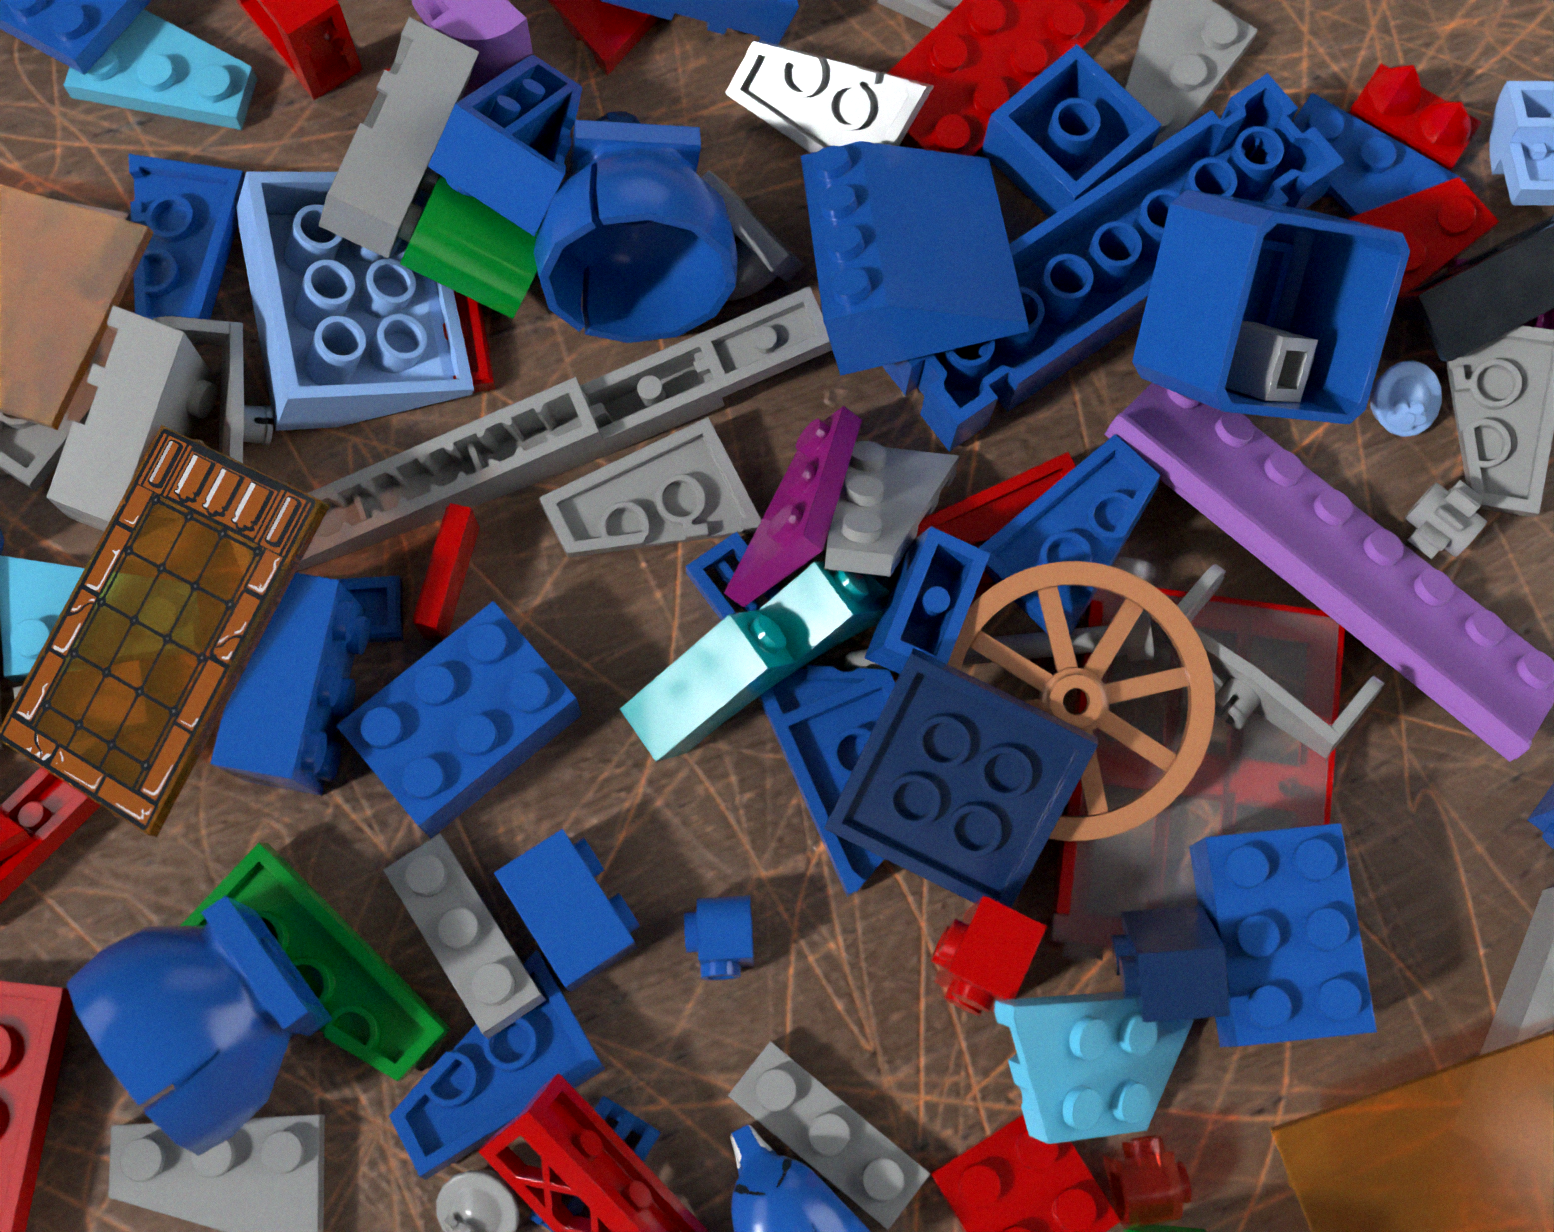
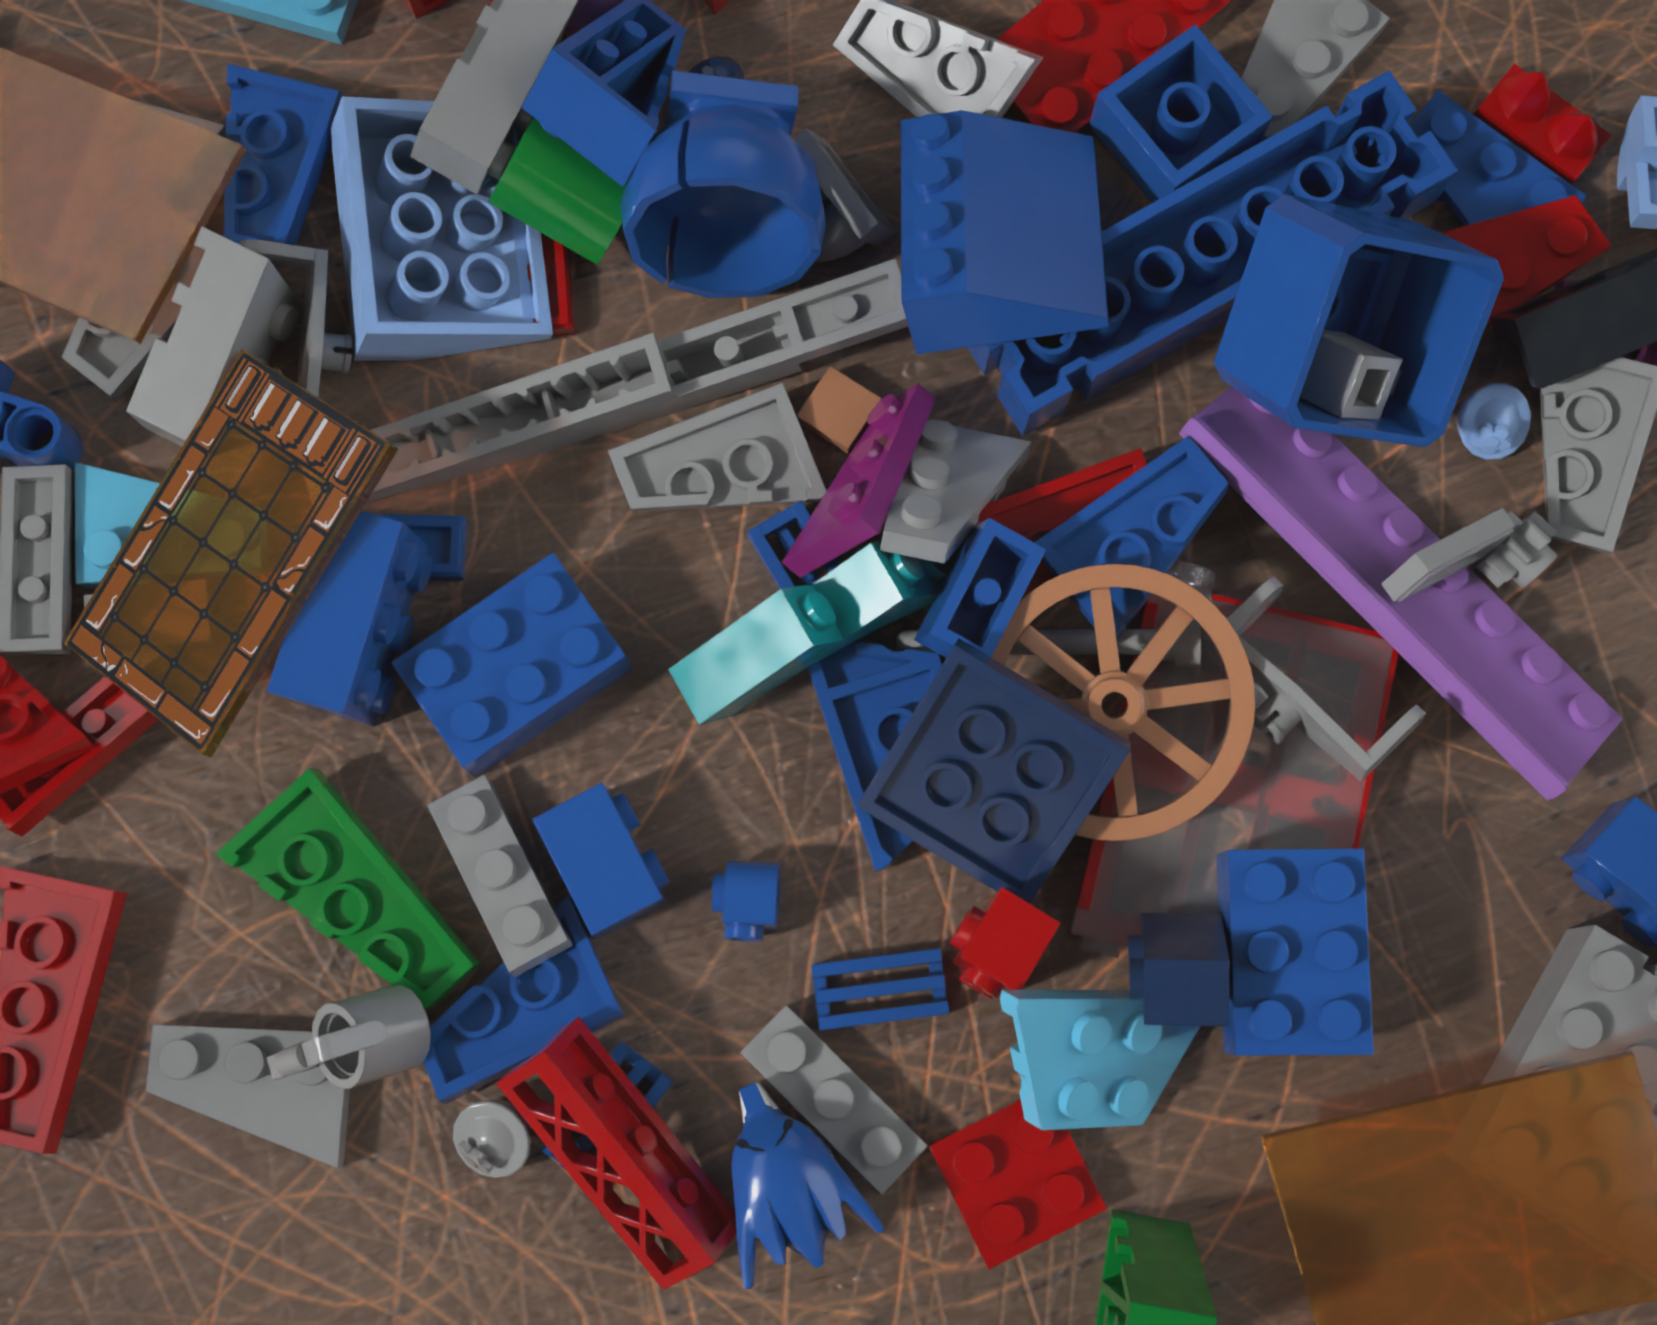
camera: 10 degrees right, 5 degrees up
blue plate [67,895,332,1156] -> none
red tile [412,503,480,643] -> none
clear red plate [1103,1135,1192,1229] -> none
none -> light grey piece [266,985,431,1089]
none -> nougat tile [796,366,882,454]
none -> blue tile [811,948,949,1030]
none -> light grey tile [1381,508,1516,602]

